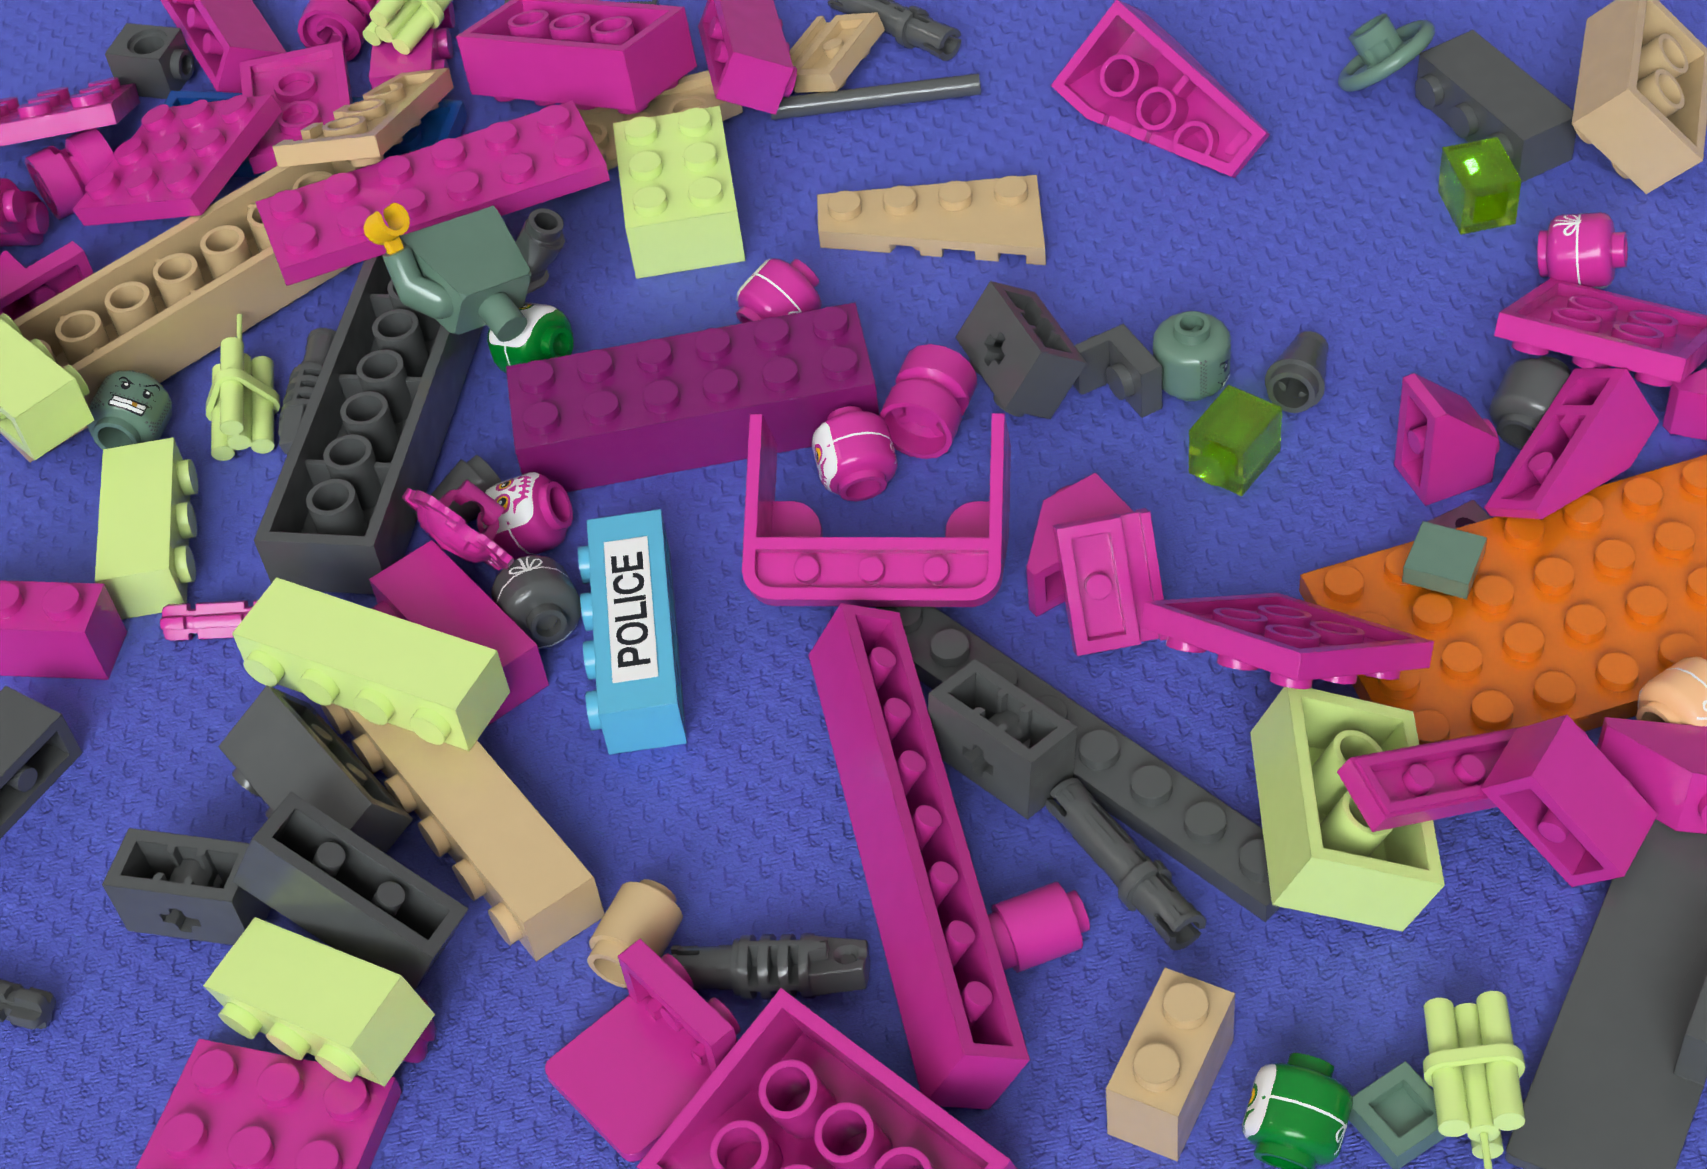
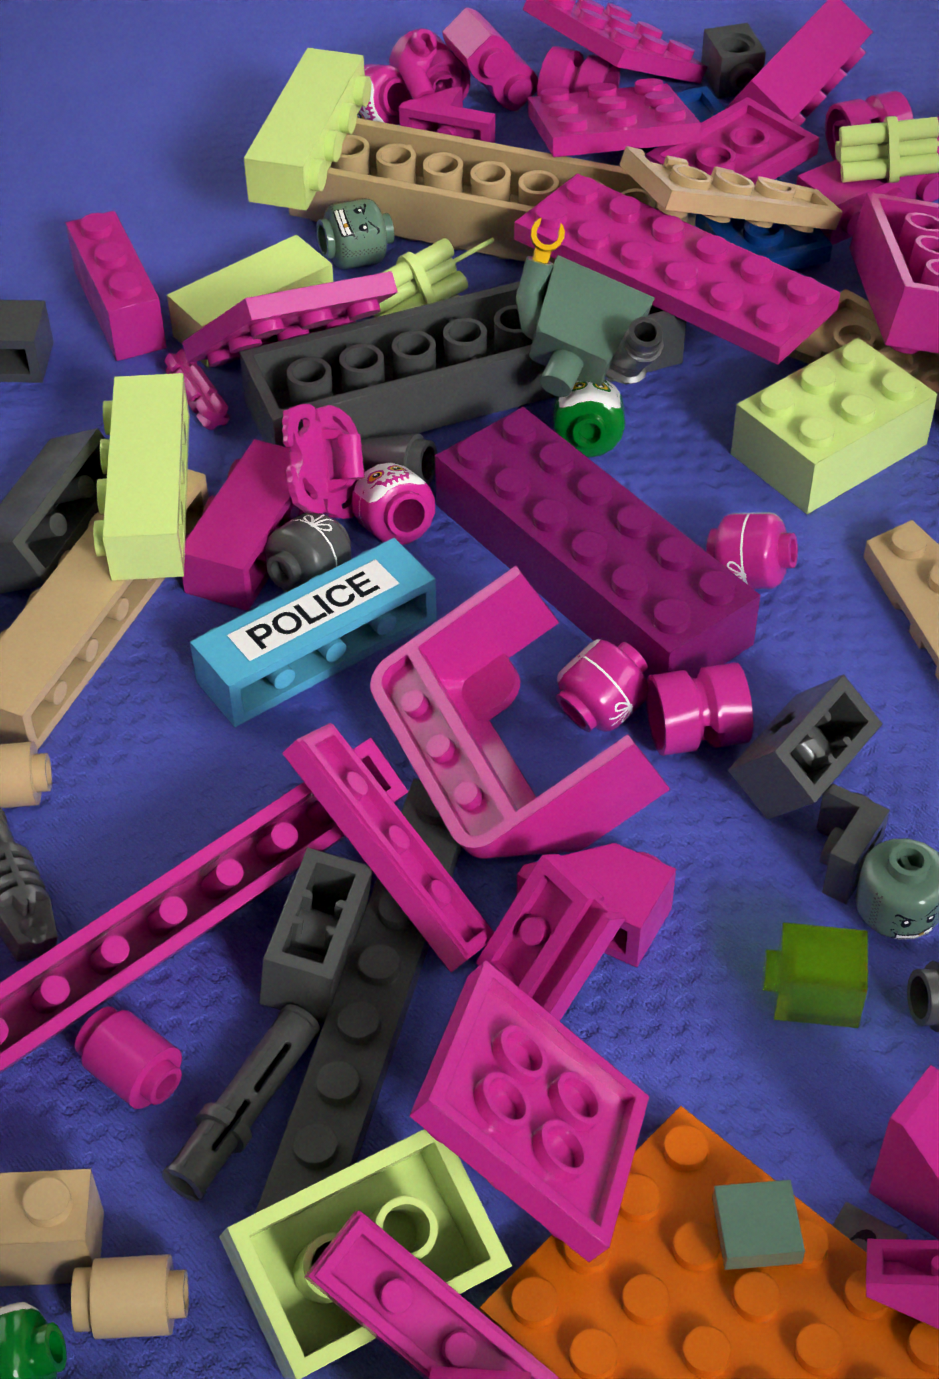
camera: 55 degrees right, 0 degrees up
none -> tan brick [71,1254,189,1340]
none -> dark pink plate [182,271,398,367]
none -> dark pink tile [282,723,494,972]

